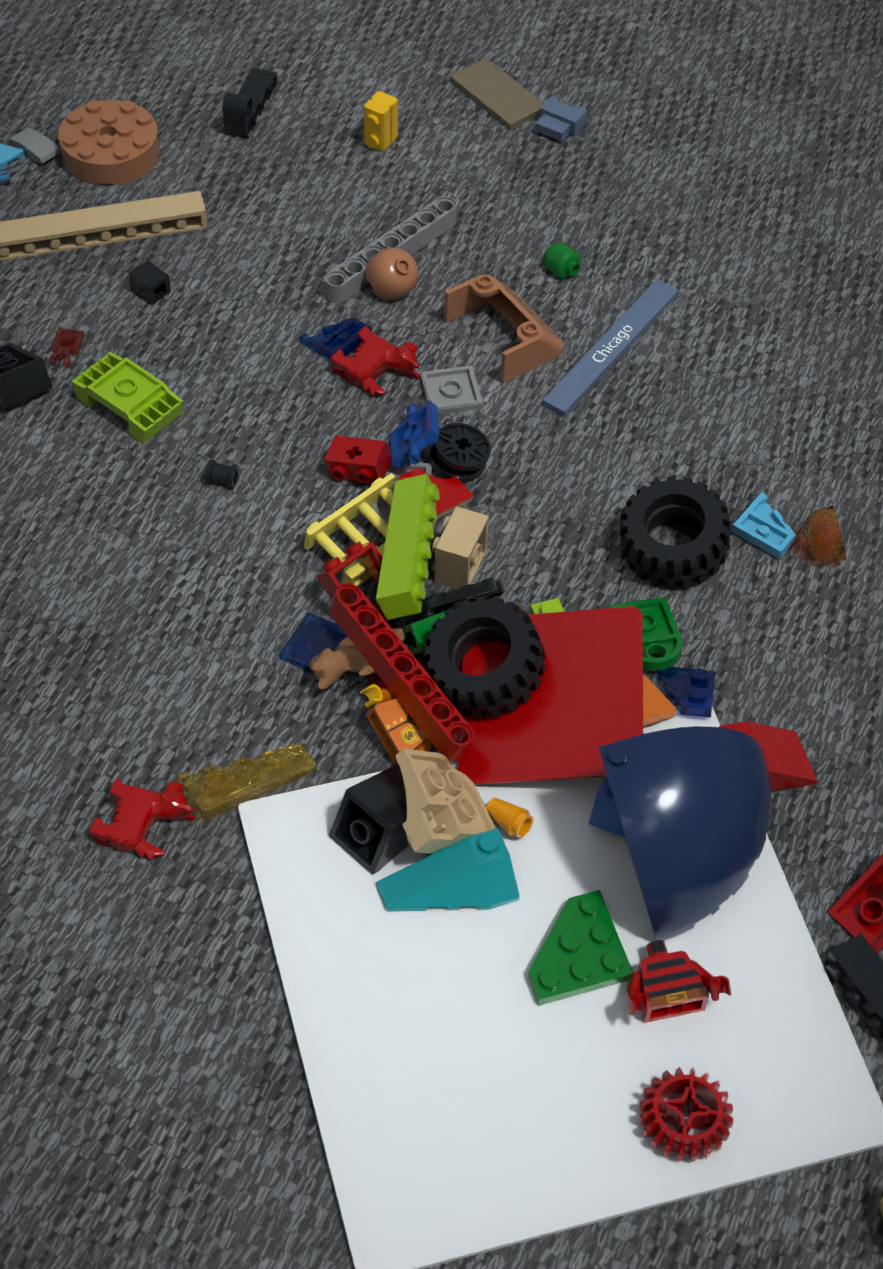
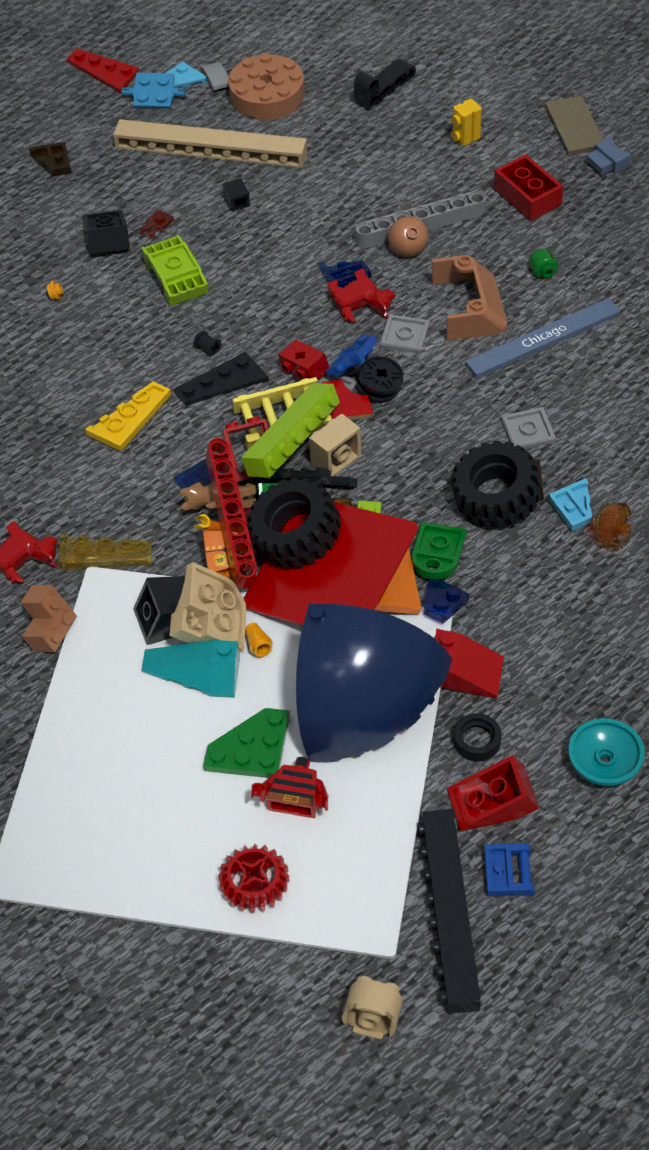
camera: 30 degrees right, 0 degrees up
none -> nougat brick [21,585,77,652]
none -> yellow wing [85,381,171,451]
none -> black wing [174,351,269,406]
none -> black tyre [454,713,501,762]
none -> red brick [494,154,564,221]
none -> light grey tile [501,407,557,449]

